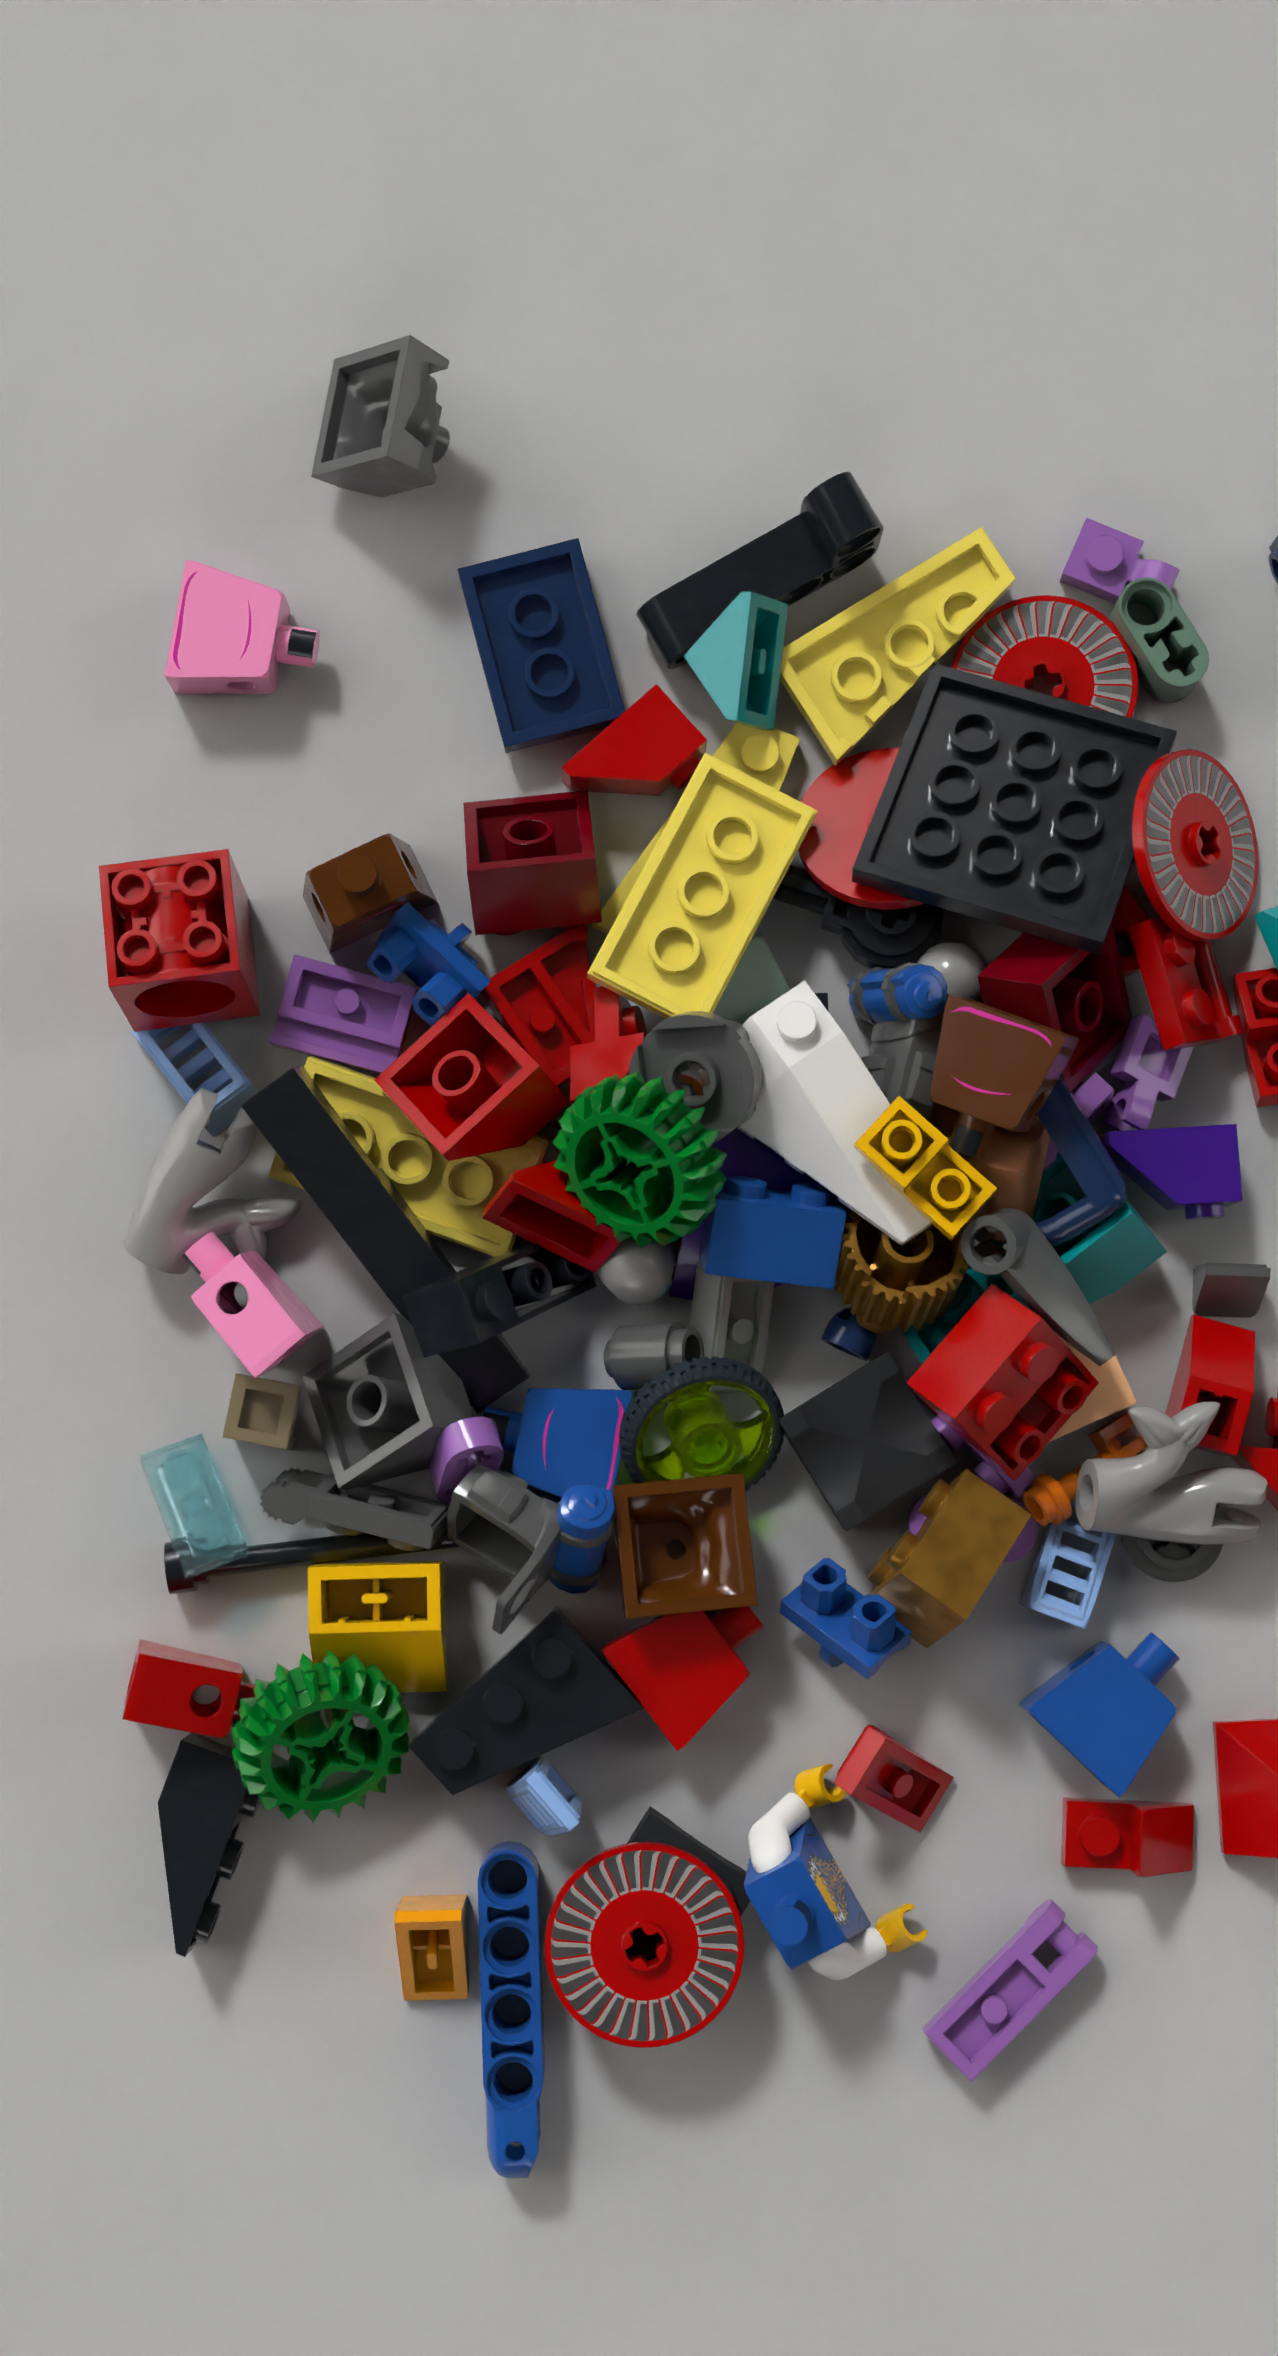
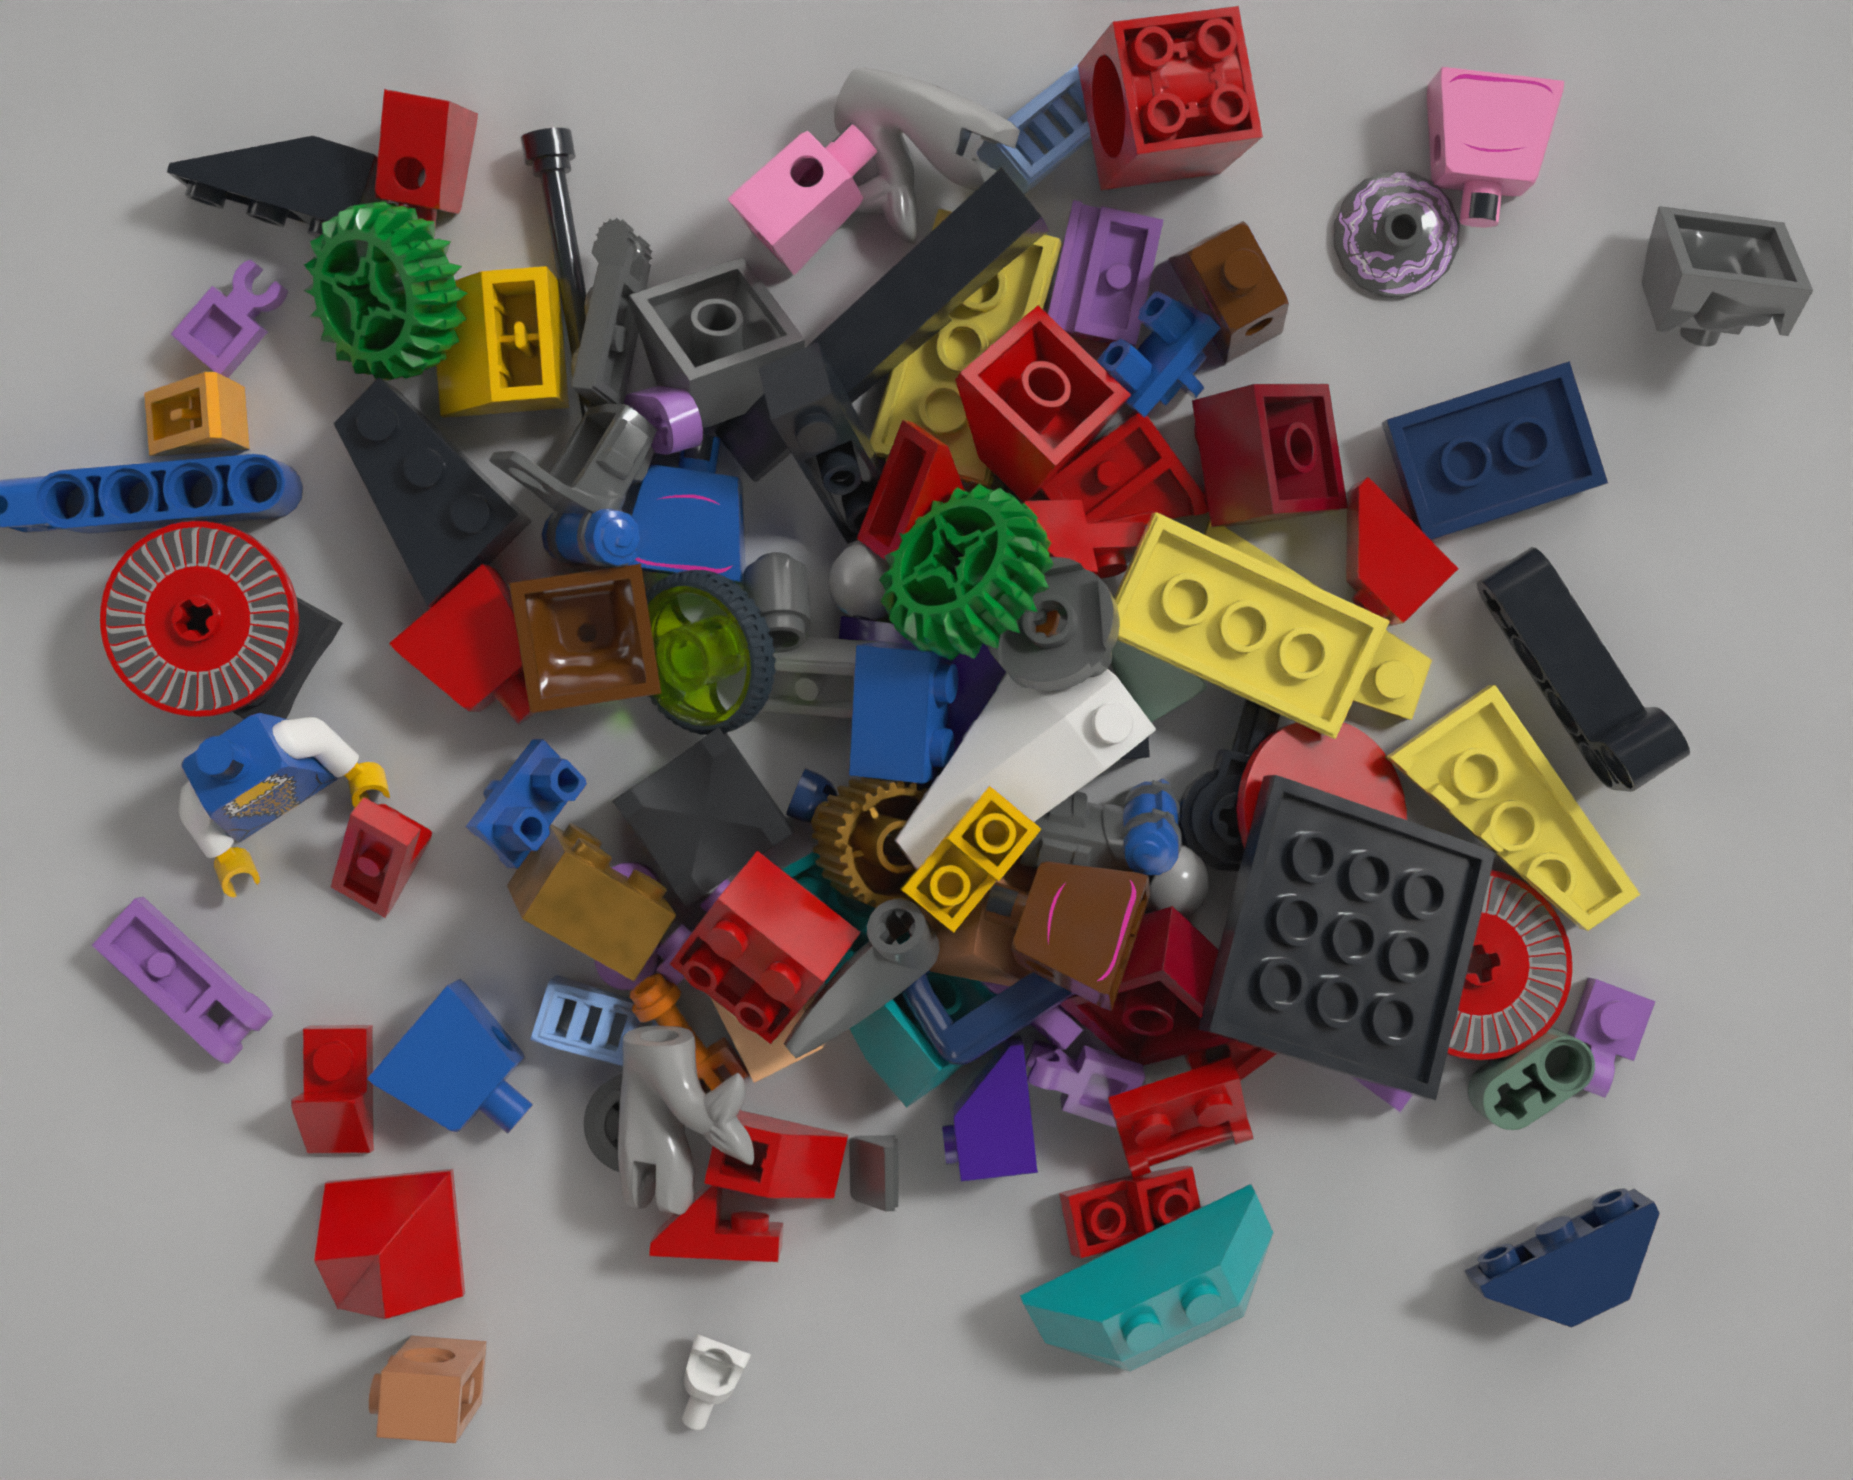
camera: 90 degrees right, 5 degrees up
clear light blue plate [141,1433,248,1579] -> none
dark tan panel [223,1373,303,1450] -> none
light blue slope [506,1756,583,1836] -> none
teal slope [683,592,788,730] -> none
piece [1132,749,1258,942] -> none
none -> medium lavender plate [171,259,288,378]
none -> dish [1334,171,1460,297]

